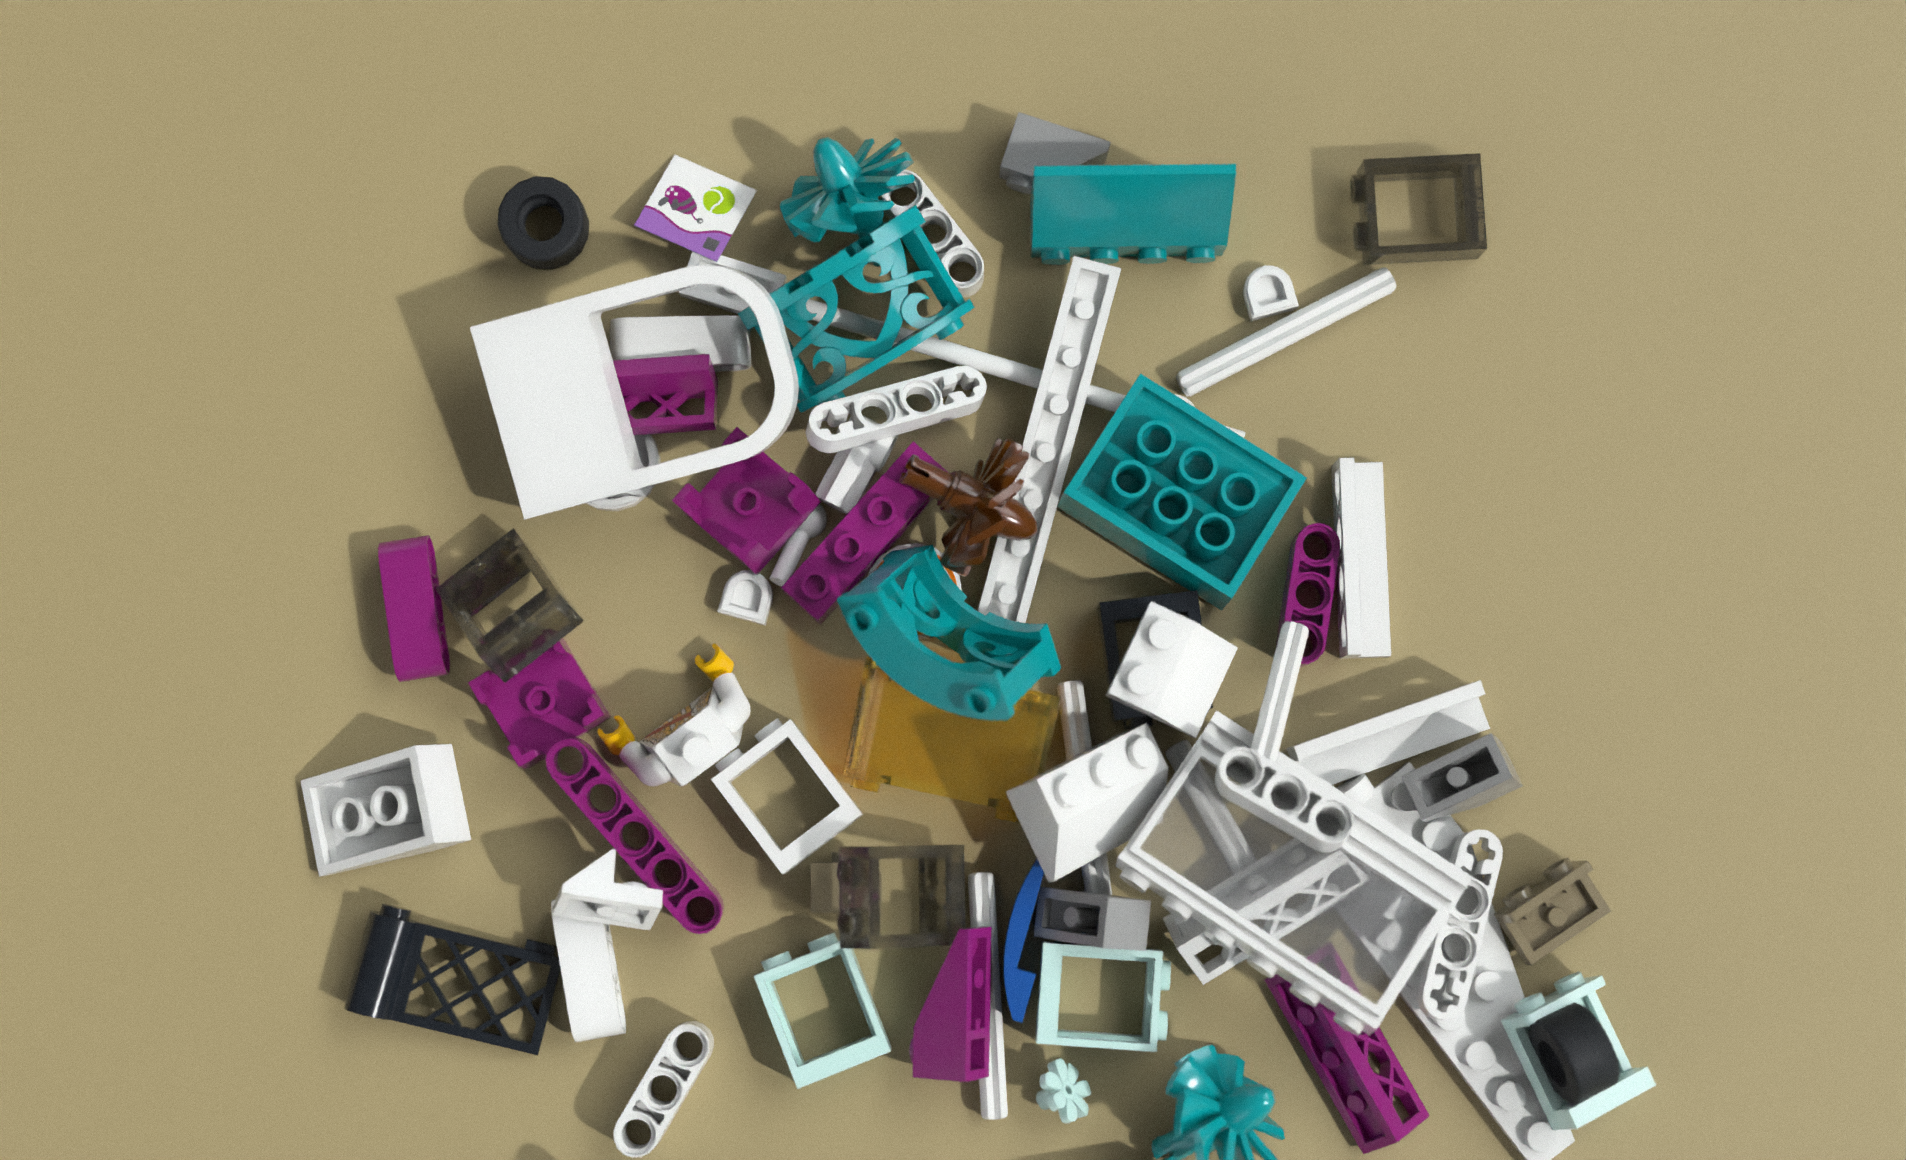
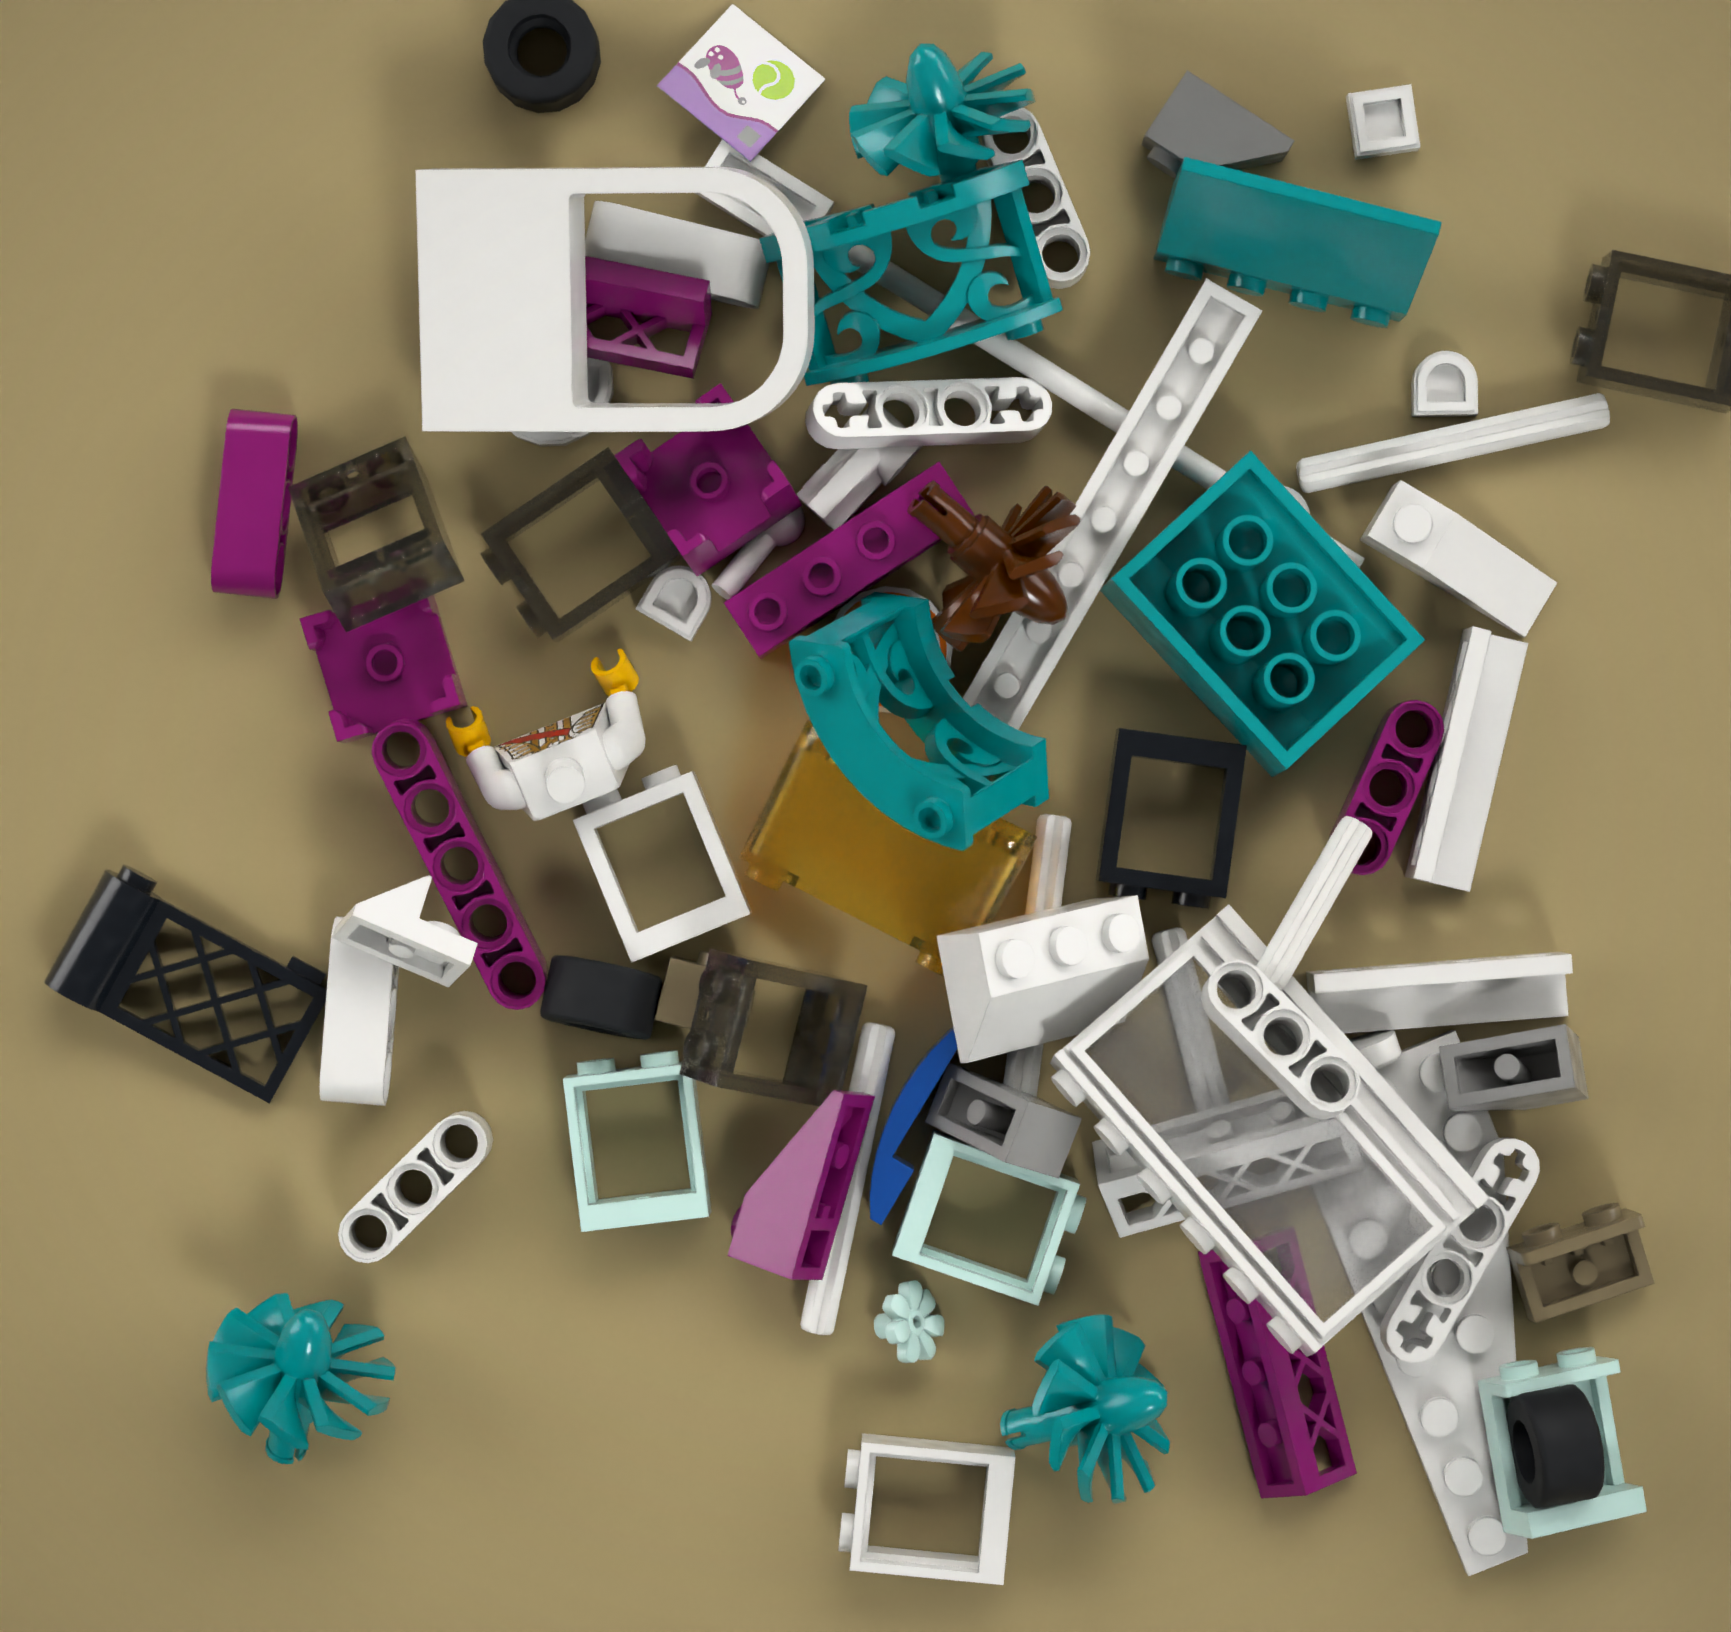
camera: 15 degrees right, 5 degrees up
white slope [301,744,471,877] -> none
white slope [1105,601,1237,738] -> none
none -> clear smoke window [480,447,683,643]
none -> black tyre [540,955,662,1040]
none -> white tile [1346,84,1420,160]
none -> white slope [1360,480,1557,638]

